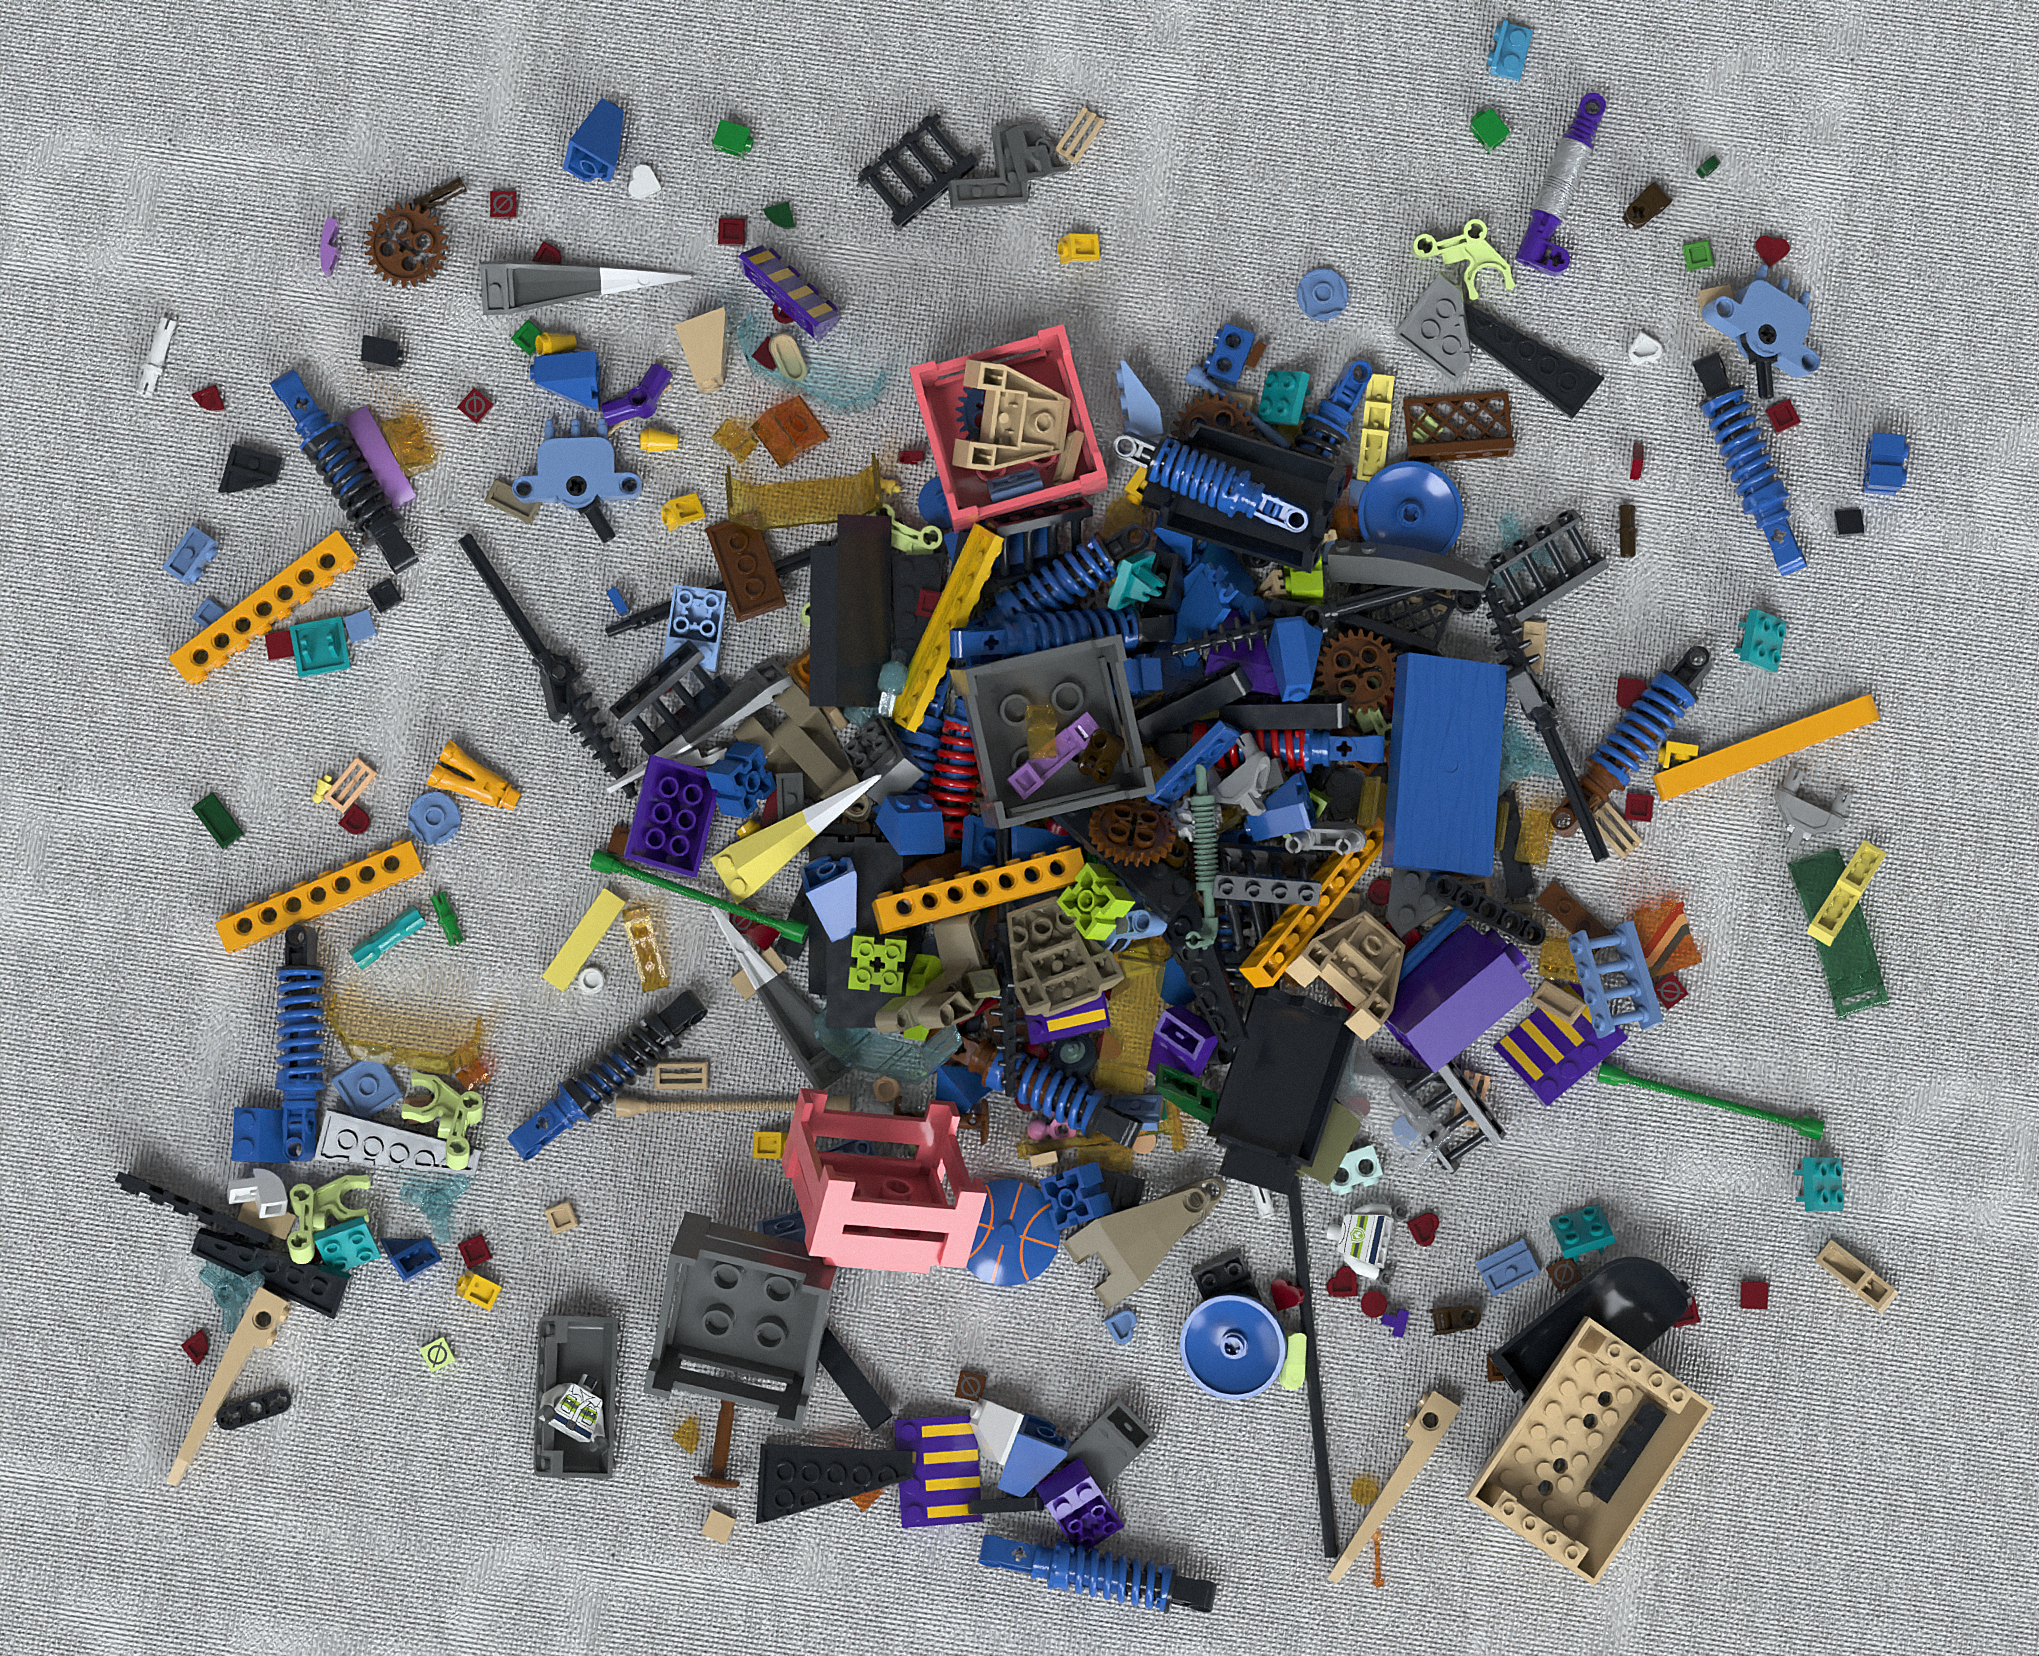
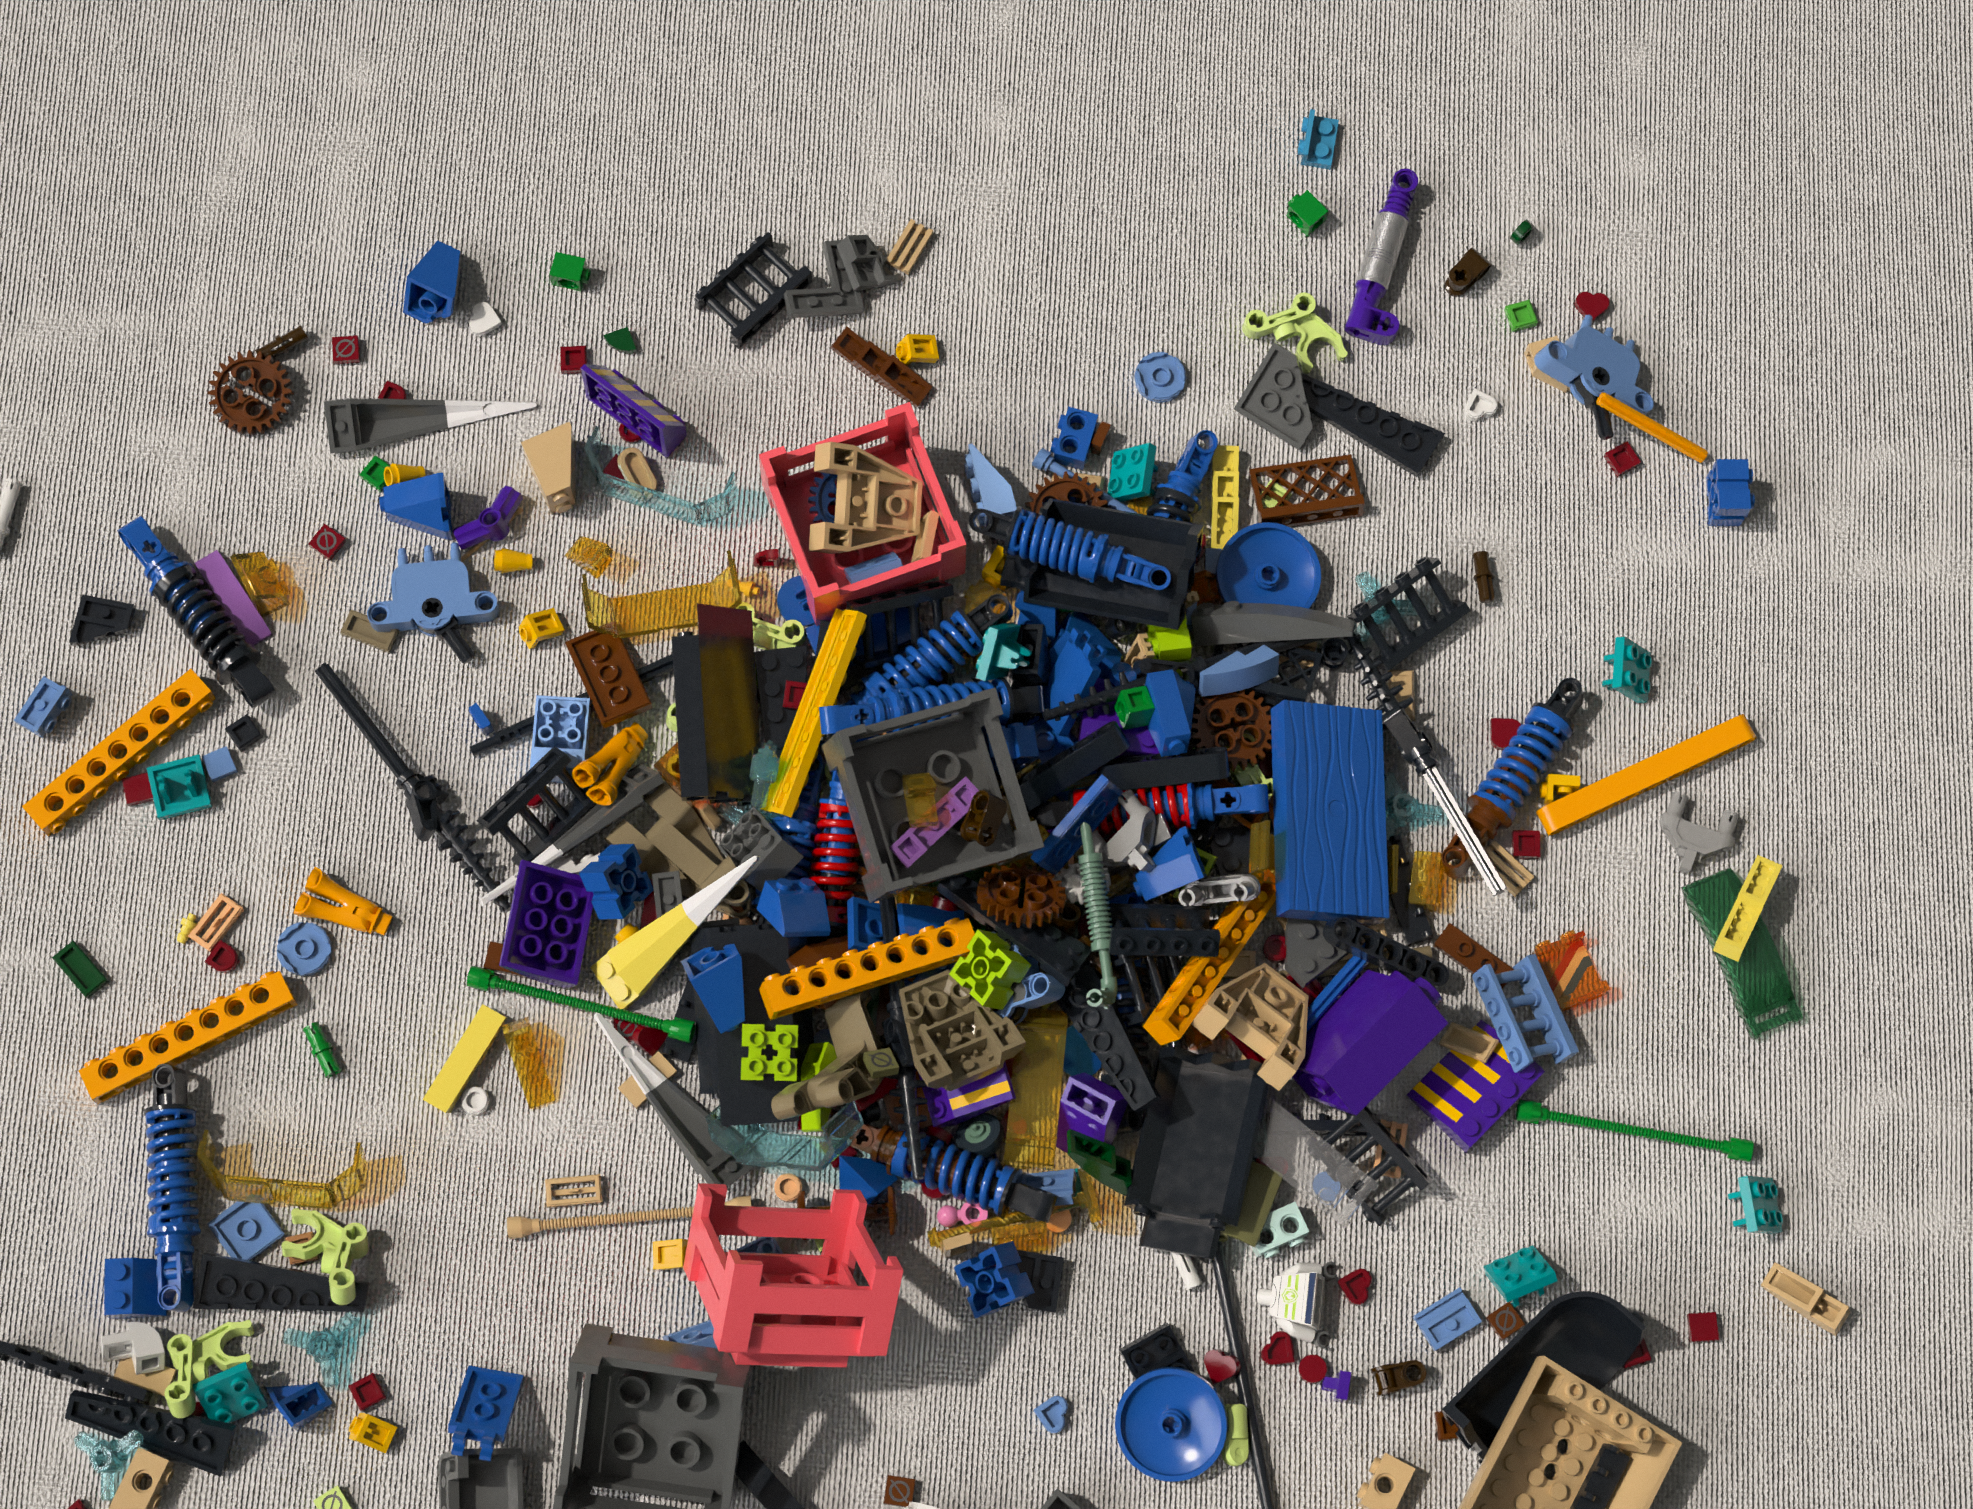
camera: 15 degrees left, 10 degrees down
dark red tile [191,385,226,412] -> none
medium blue tile [192,597,227,629] -> none
medium lavender slope [320,216,341,277] -> none
teal axle [348,905,427,970] -> none
black slope [361,335,404,372] -> none
clear orange wheel [455,1058,492,1092] -> none
black piece [508,990,708,1161] -> none
tan tile [544,1201,579,1235] -> none
clear orange slope [751,395,830,469] -> none
blue dish [966,1179,1060,1286] -> none
dark tan piece [1062,1176,1227,1310] -> none
clear yellow bracket [1538,936,1596,984] -> none
dark red tile [1630,442,1644,480] -> none
dark red tile [1654,973,1689,1010] -> none
piece [1692,351,1807,577] -> none
black slope [1834,509,1865,538] -> none
none -> blue tile [448,1365,524,1461]
none -> light orange piece [572,722,648,806]
none -> reddish brown slope [830,326,933,407]
none -> green brick [1114,686,1155,730]
none -> medium blue slope [1199,645,1279,696]
none -> light orange axle [1596,392,1708,463]

